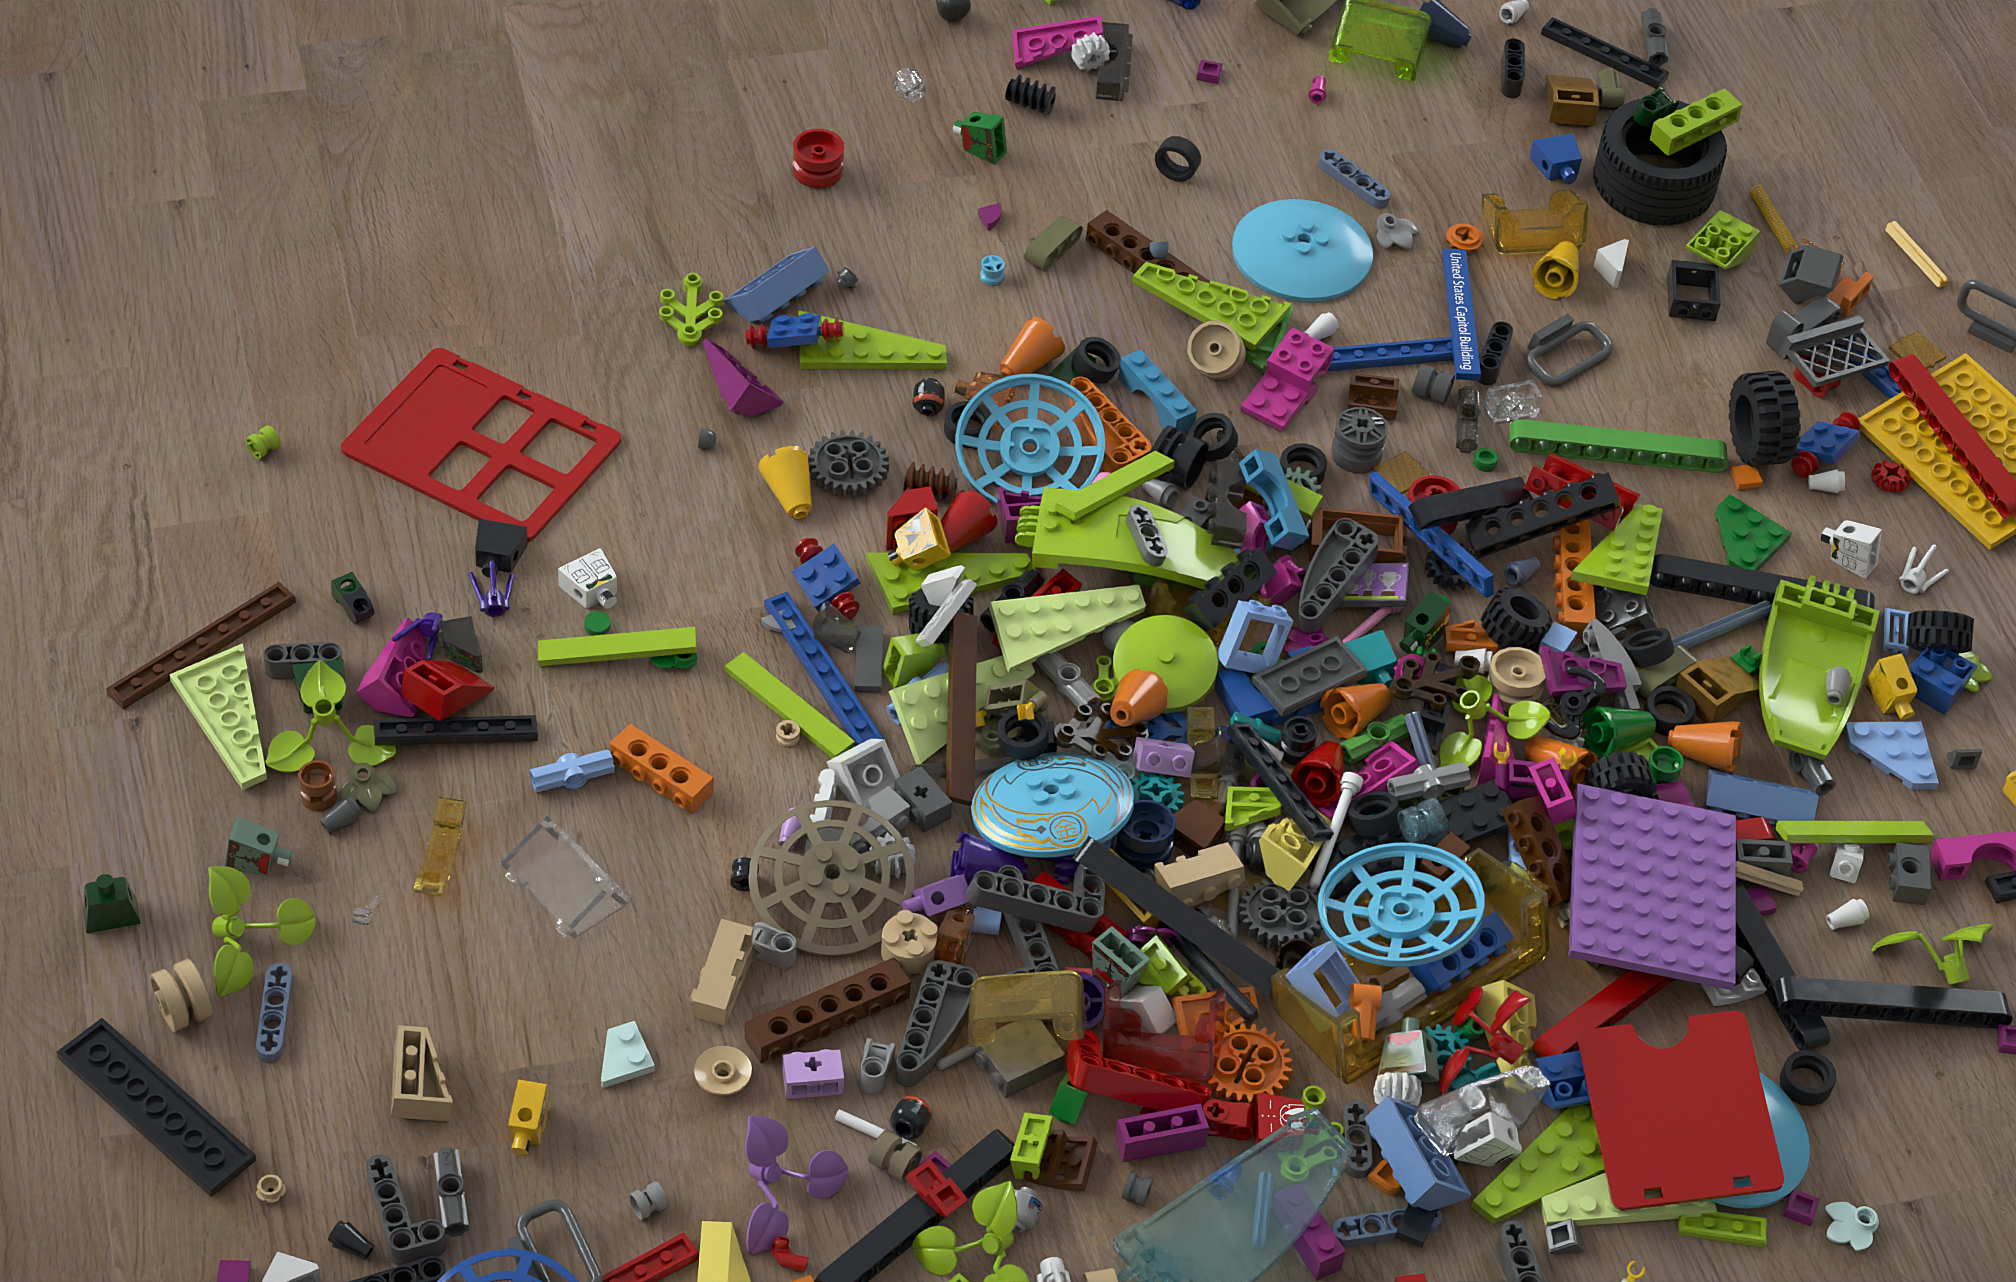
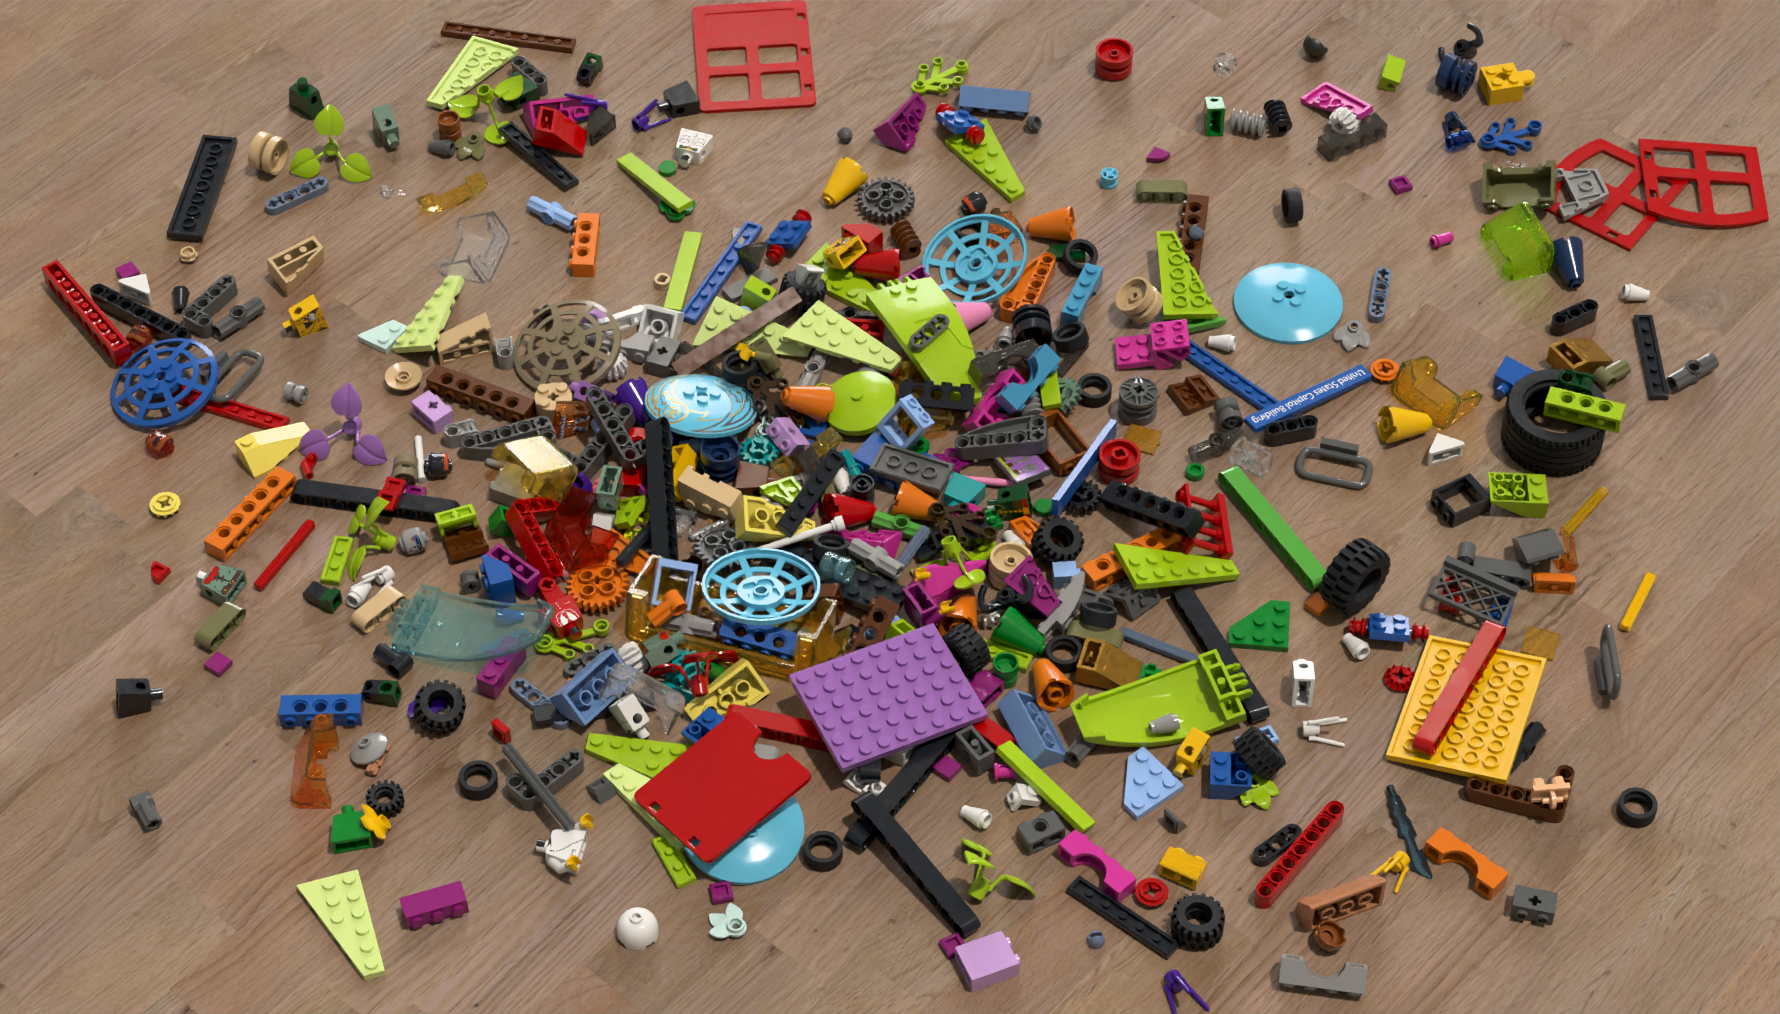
camera: 60 degrees right, 0 degrees up
white tile [916,579,977,647] -> none
lime tile [1055,451,1175,521] -> none
black beam [1408,477,1533,530] -> none
sand blue cone [1504,557,1541,586] -> none
dark pink slope [1528,757,1577,825] -> none
tan axle [1736,861,1804,896] -> none
none -> yellowish green wing [392,275,464,353]
none -> blue slope [479,555,517,609]
none -> light grey piece [1230,108,1268,137]

